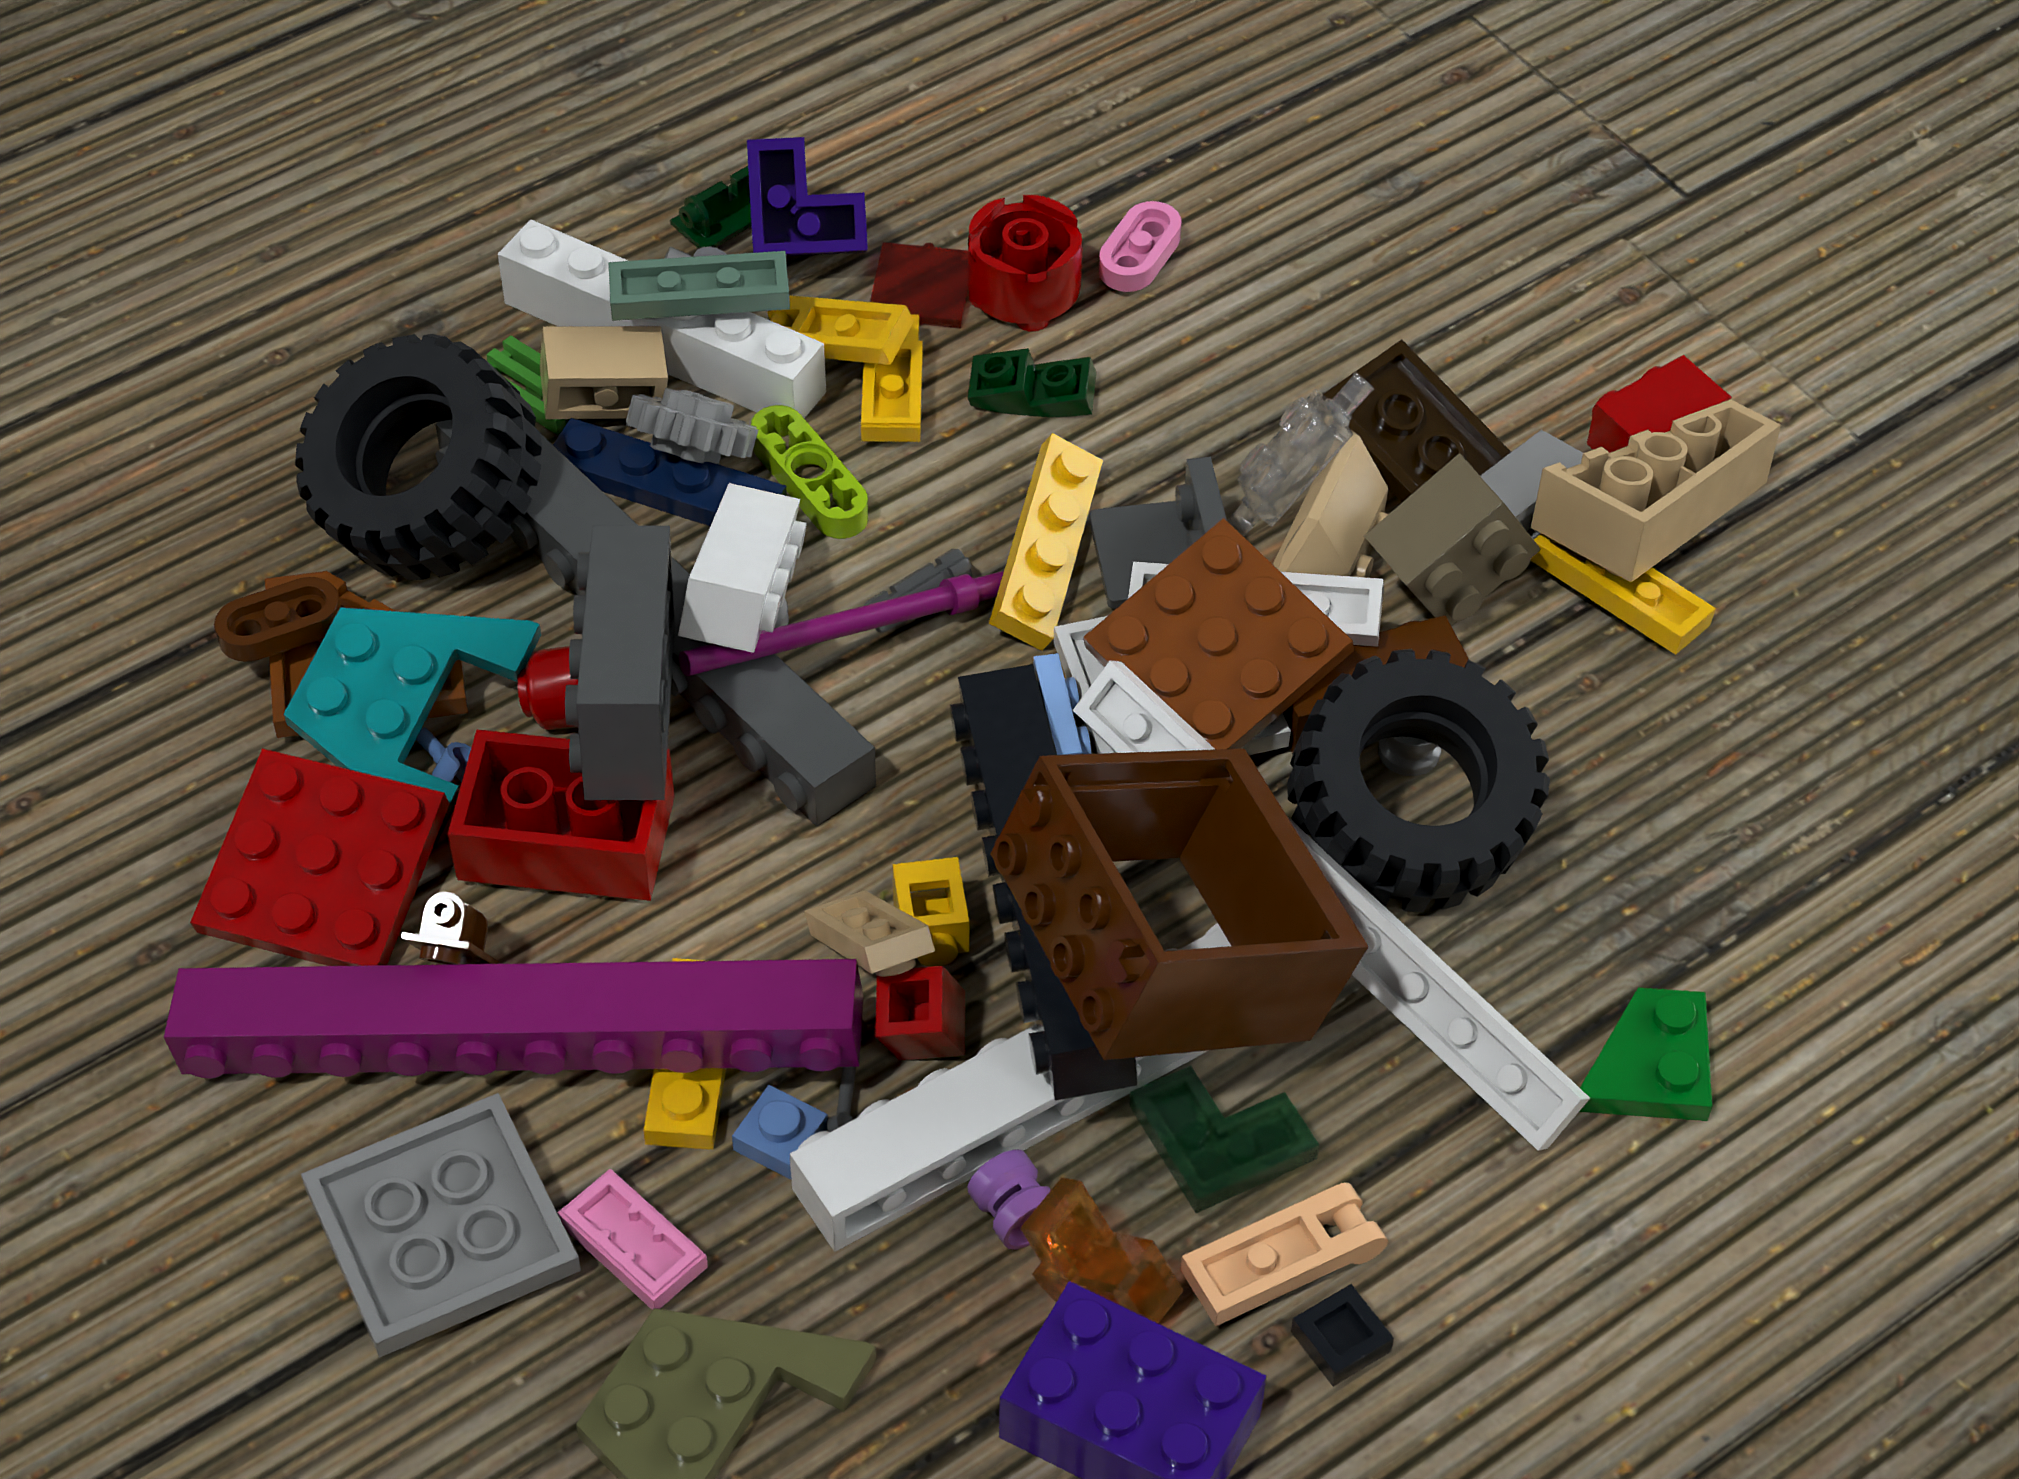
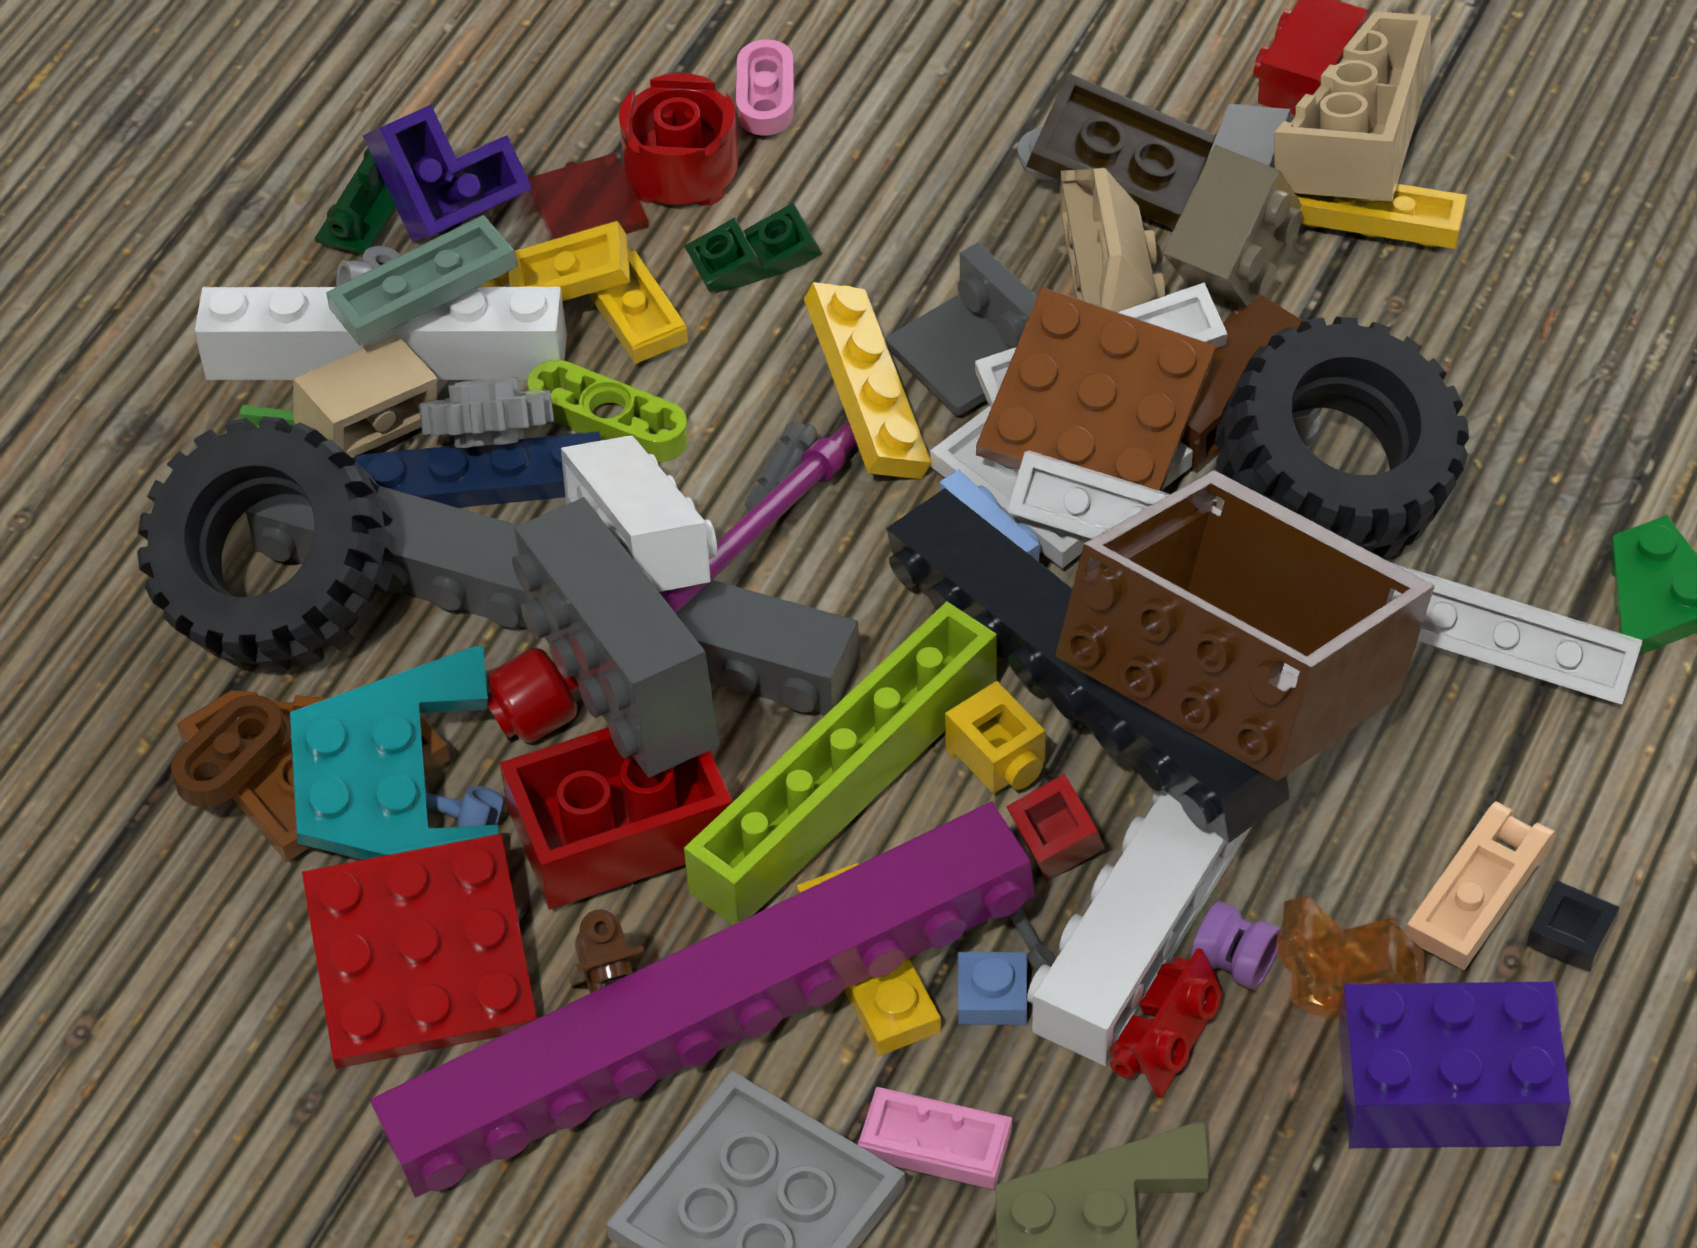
camera: 25 degrees left, 0 degrees up
tan plate [804,890,935,977] -> none
clear green plate [1129,1065,1319,1213] -> none
clear plate [1227,372,1374,537] -> none
none -> lime brick [684,601,997,925]
none -> red hinge [1109,948,1224,1098]

